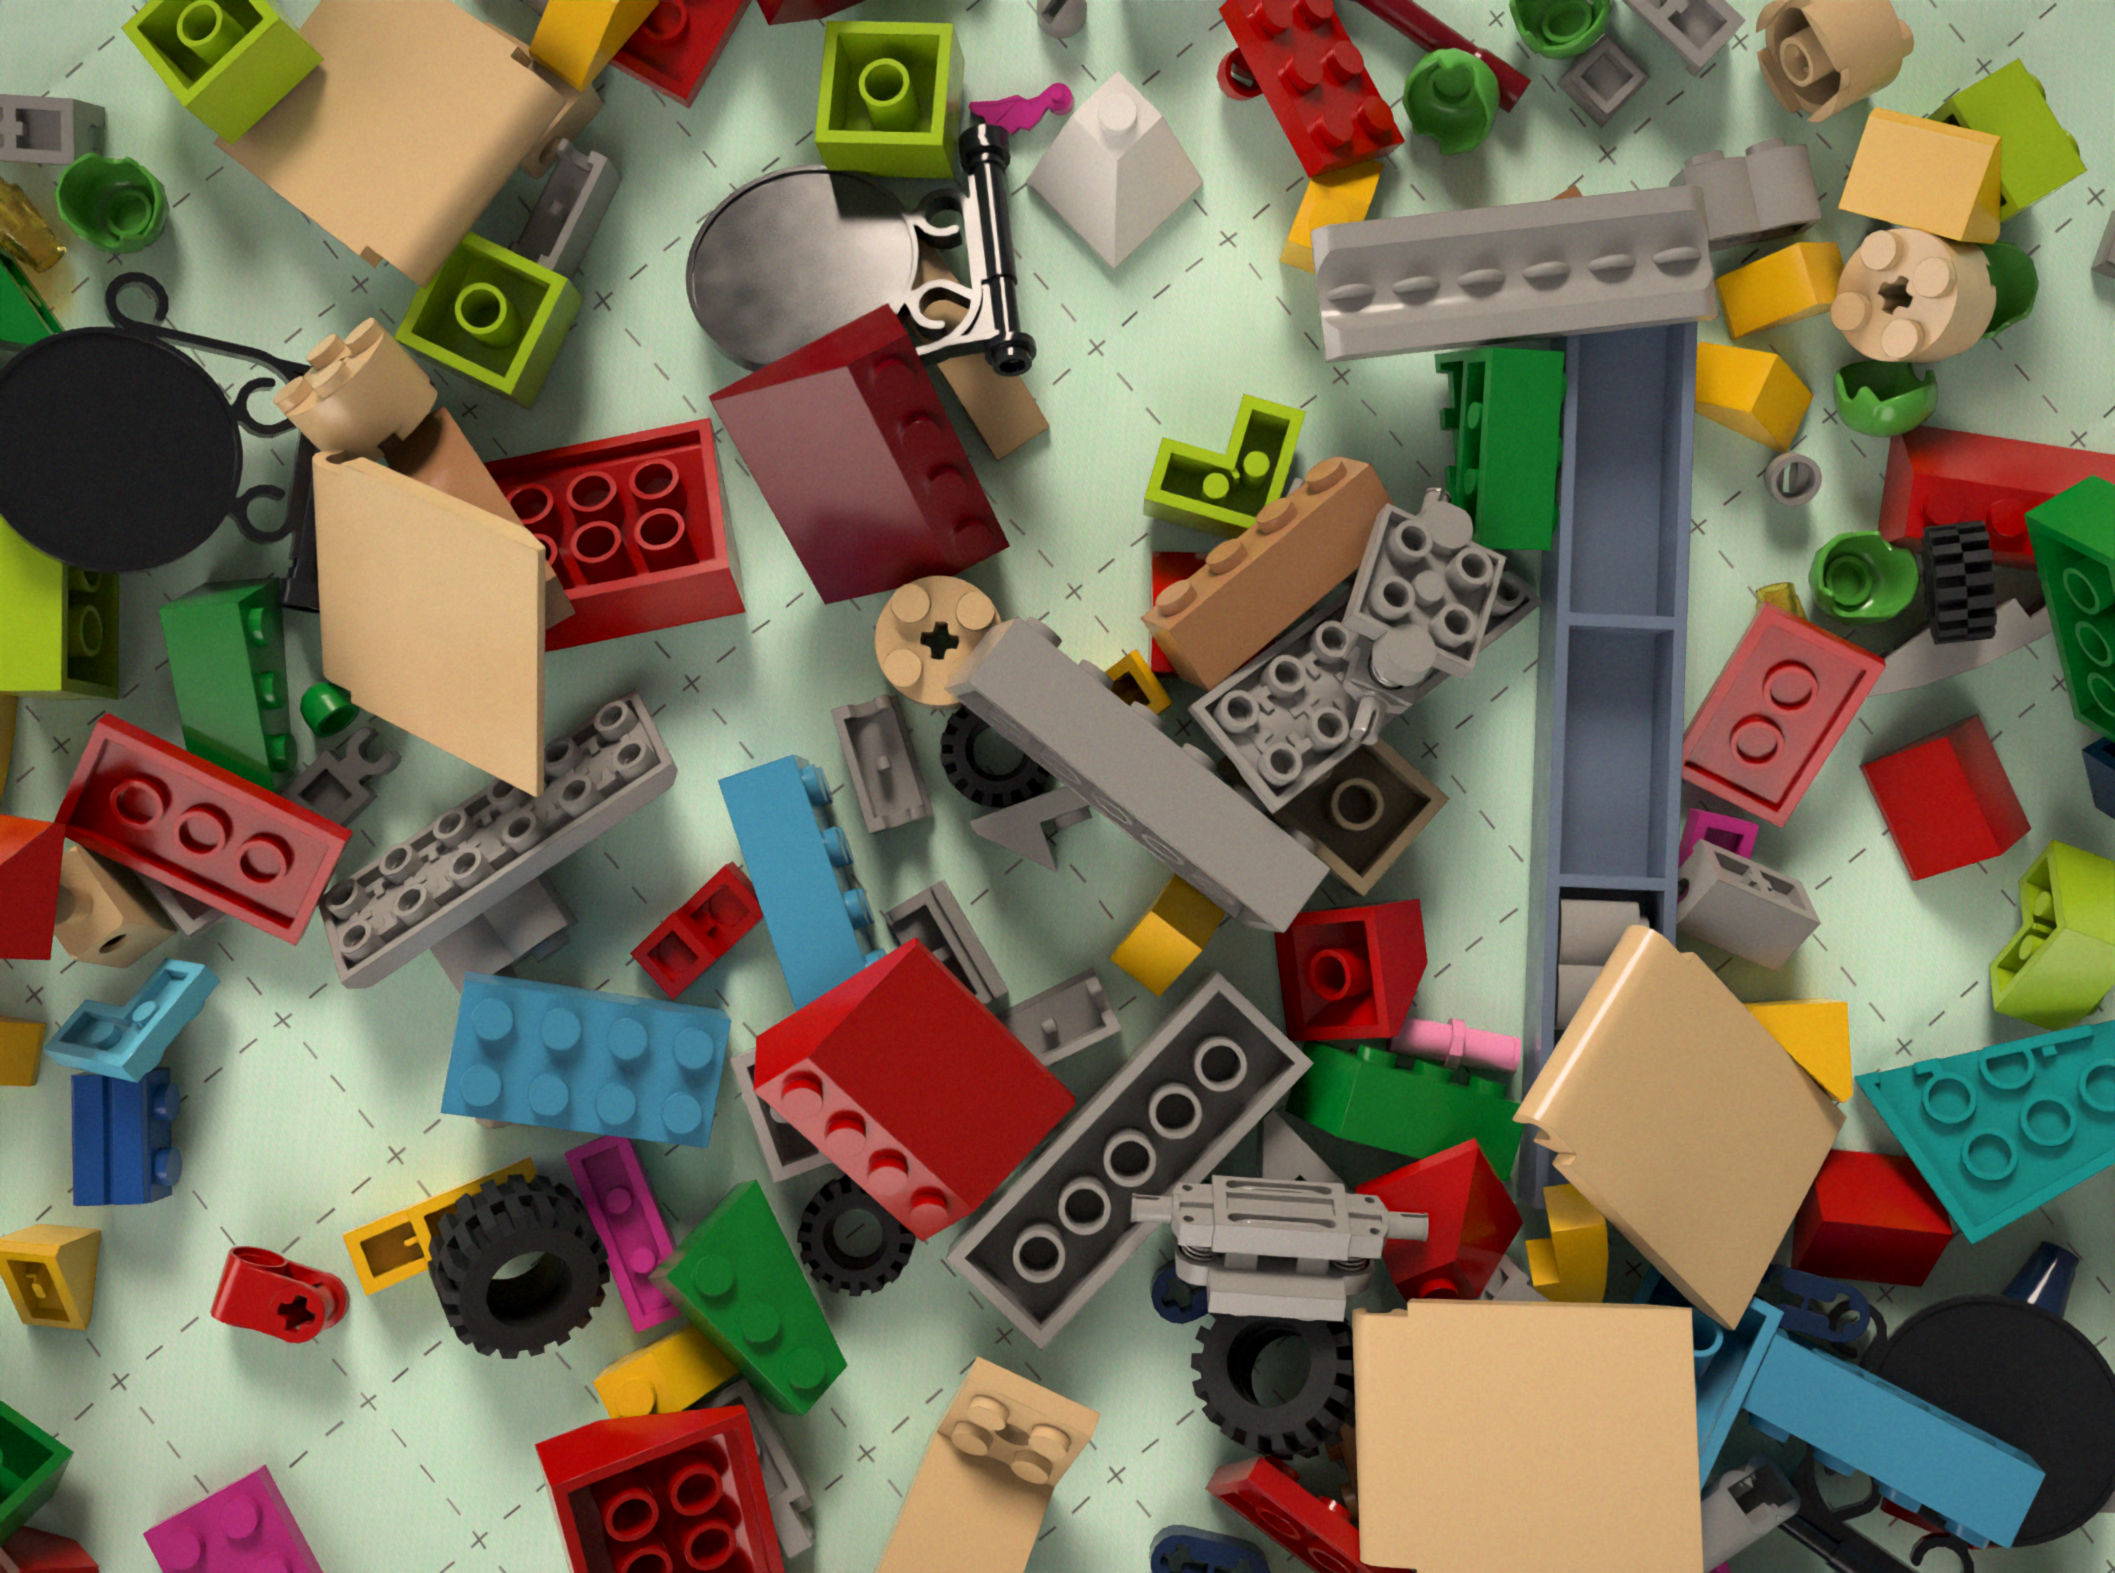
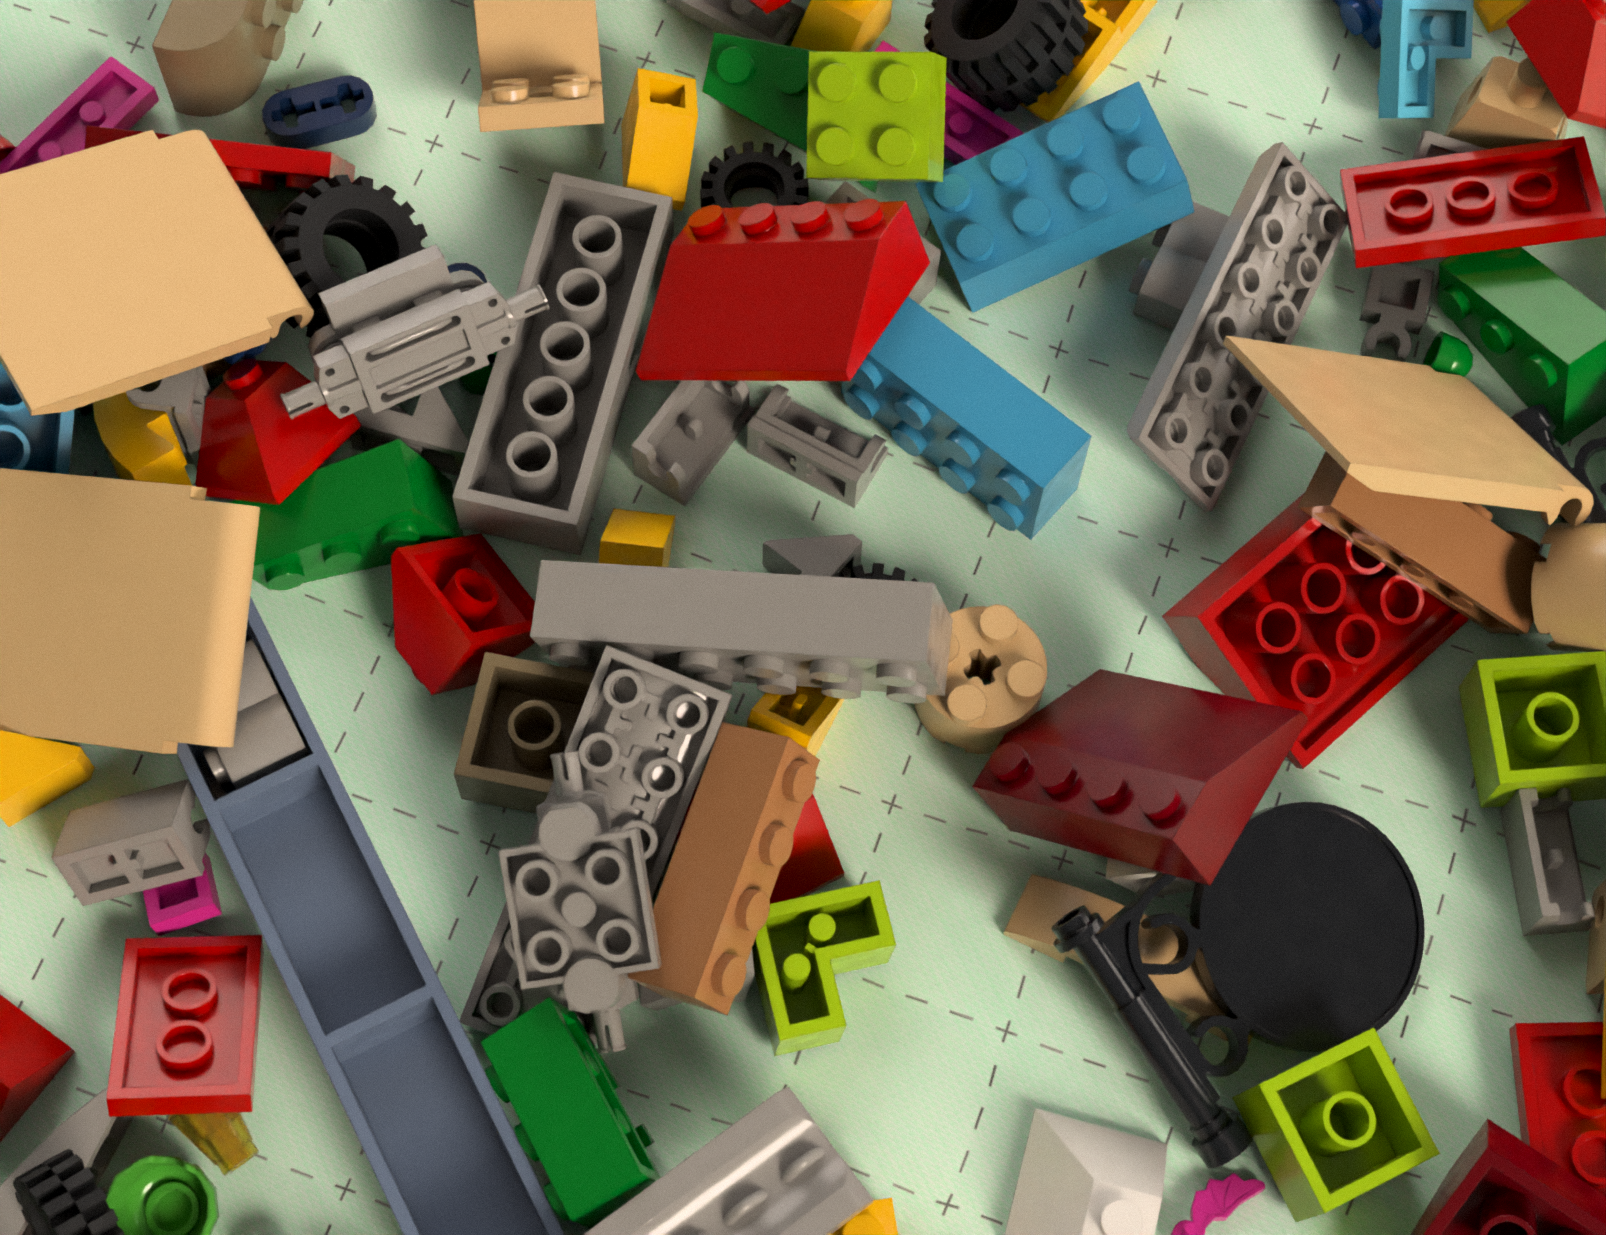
camera: 150 degrees right, 20 degrees down
red slope [630,861,764,1000] -> none
light grey hinge [831,694,935,834] -> none
bright pink pin [1386,1017,1521,1074] -> none
none -> yellow slope [621,68,698,211]
none -> lime brick [806,51,947,182]

